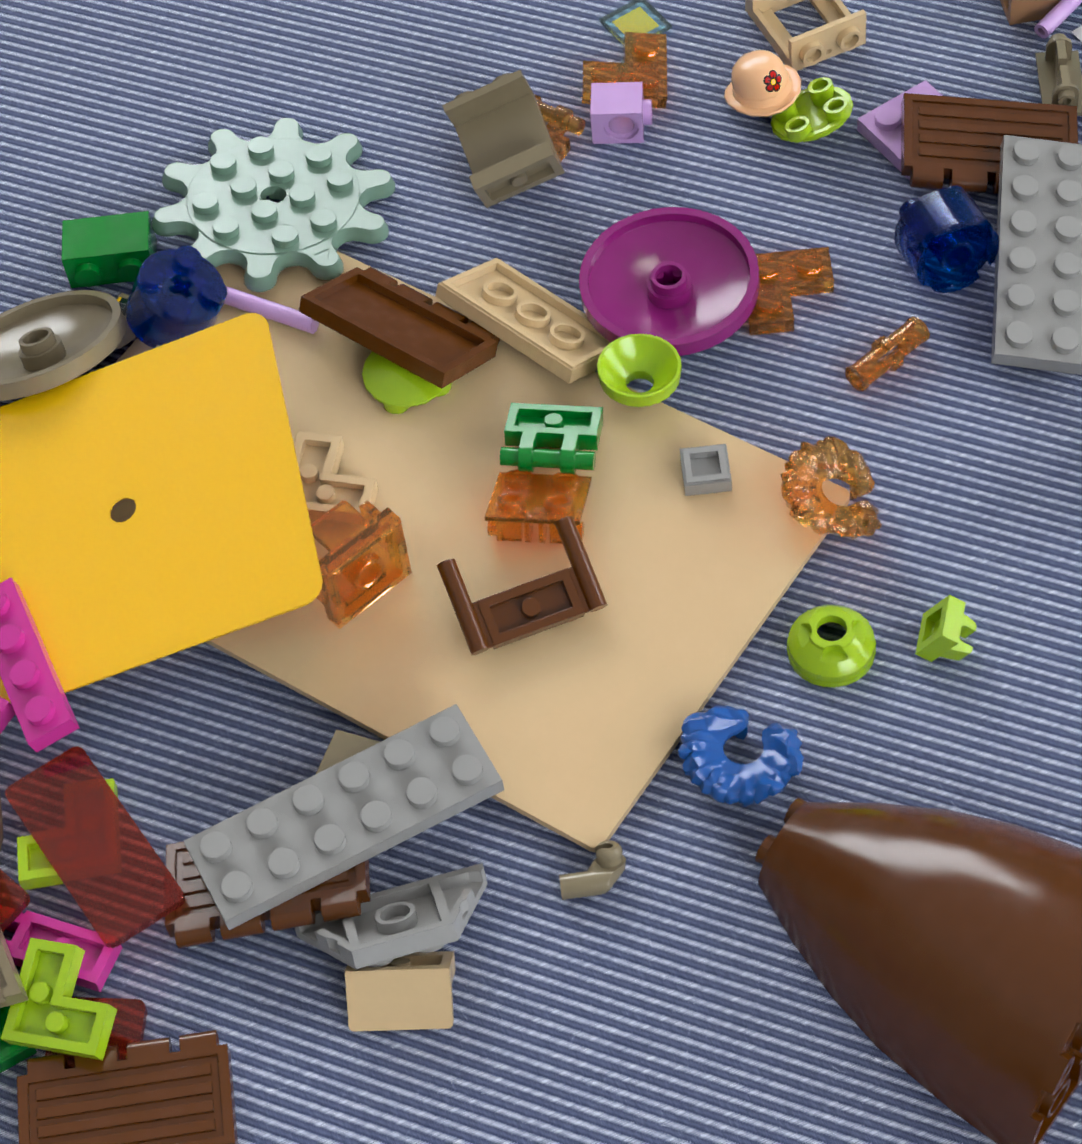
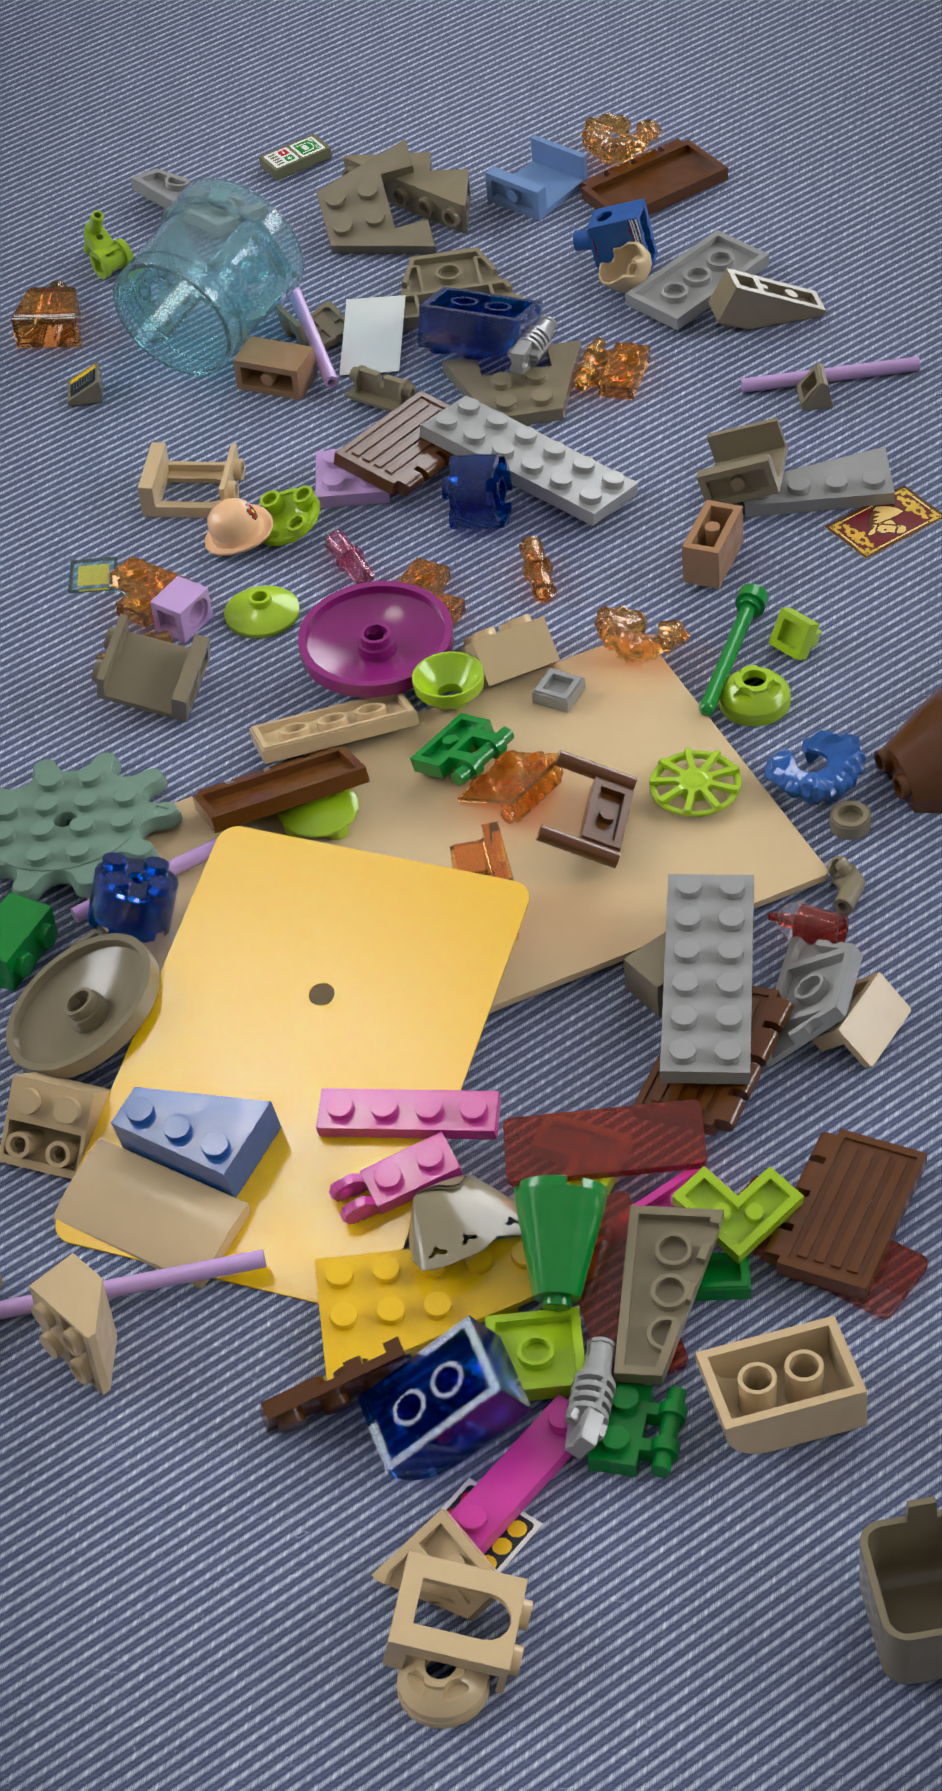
camera: 60 degrees left, 10 degrees down
none -> lime dish [224,585,300,639]
none -> clear pink axle [324,530,375,584]
none -> tan slope [454,614,560,689]
none -> lime wheel [649,747,742,817]
none -> medium nougat brick [682,500,744,589]
none -> green piece [699,583,769,716]
none -> clear red piece [768,901,849,944]
none -> dark tan tile [830,801,871,840]

